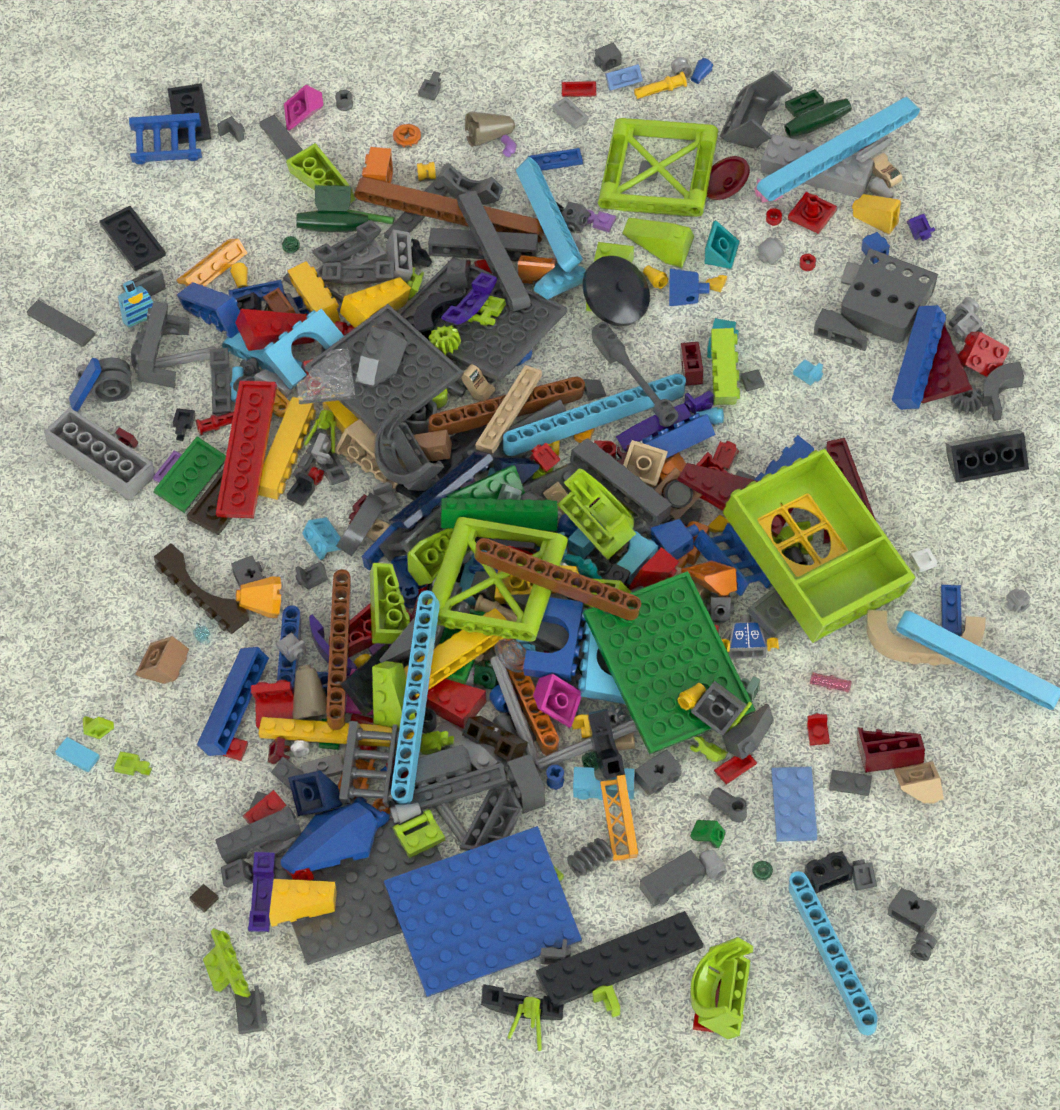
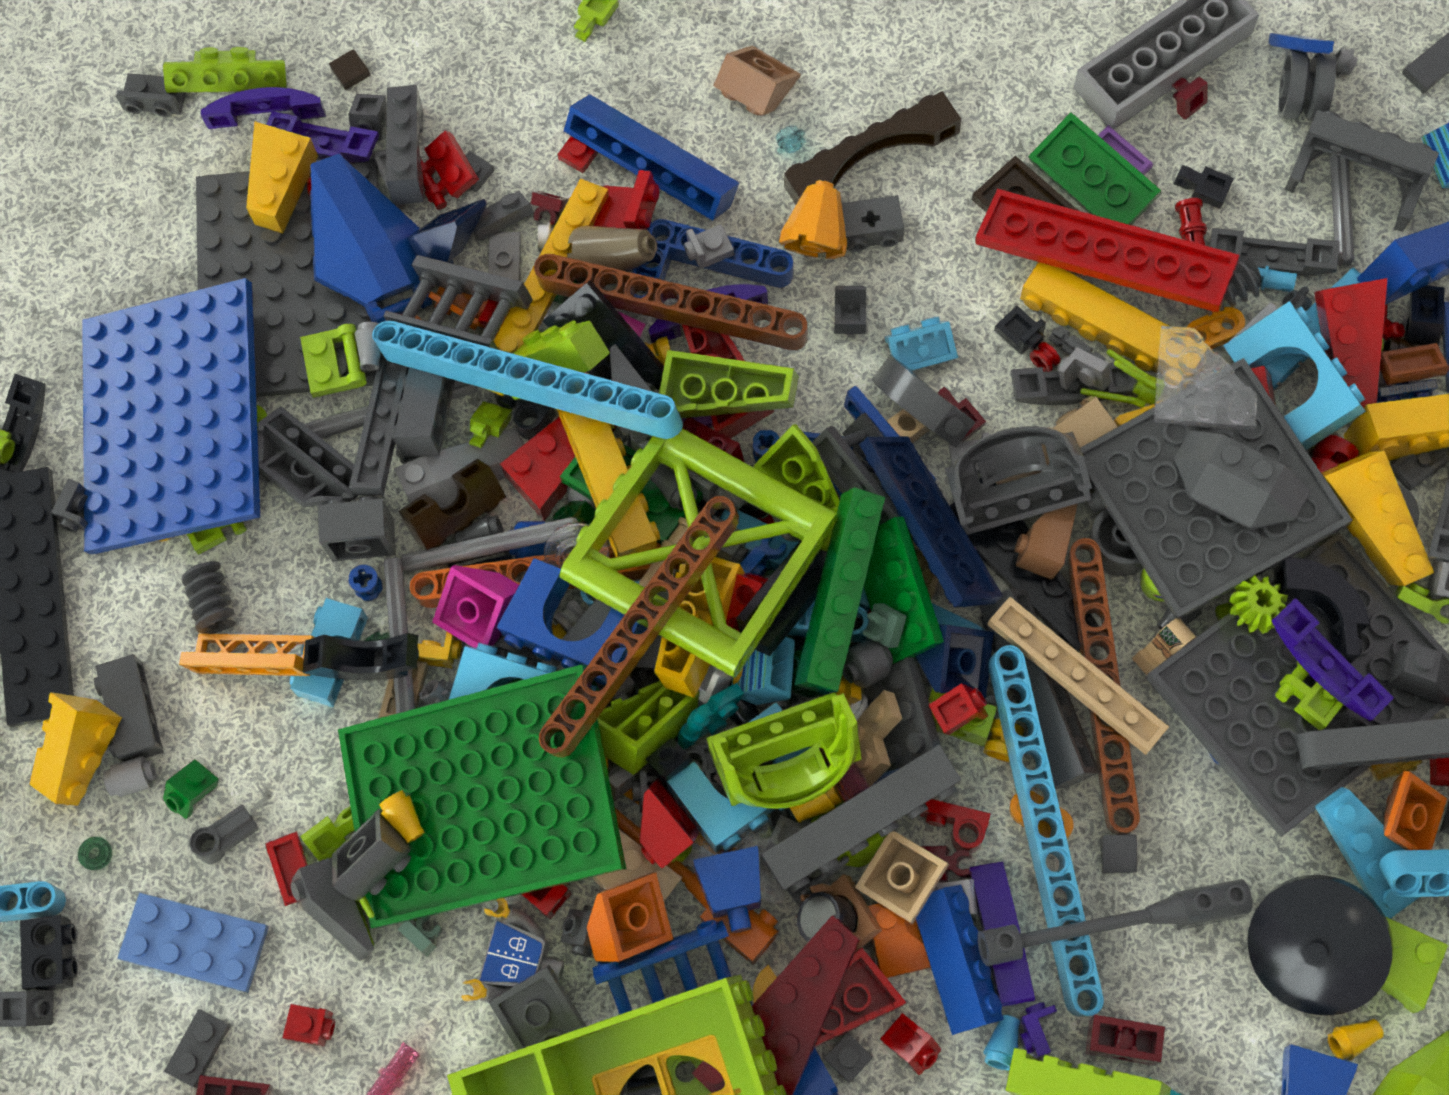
camera: 110 degrees right, 15 degrees up
dark grey brick [635,749,681,796] -> none
dark grey slope [679,508,702,526] -> none
none -> yellow wedge [29,692,122,806]
none -> dark purple slope [201,87,326,129]

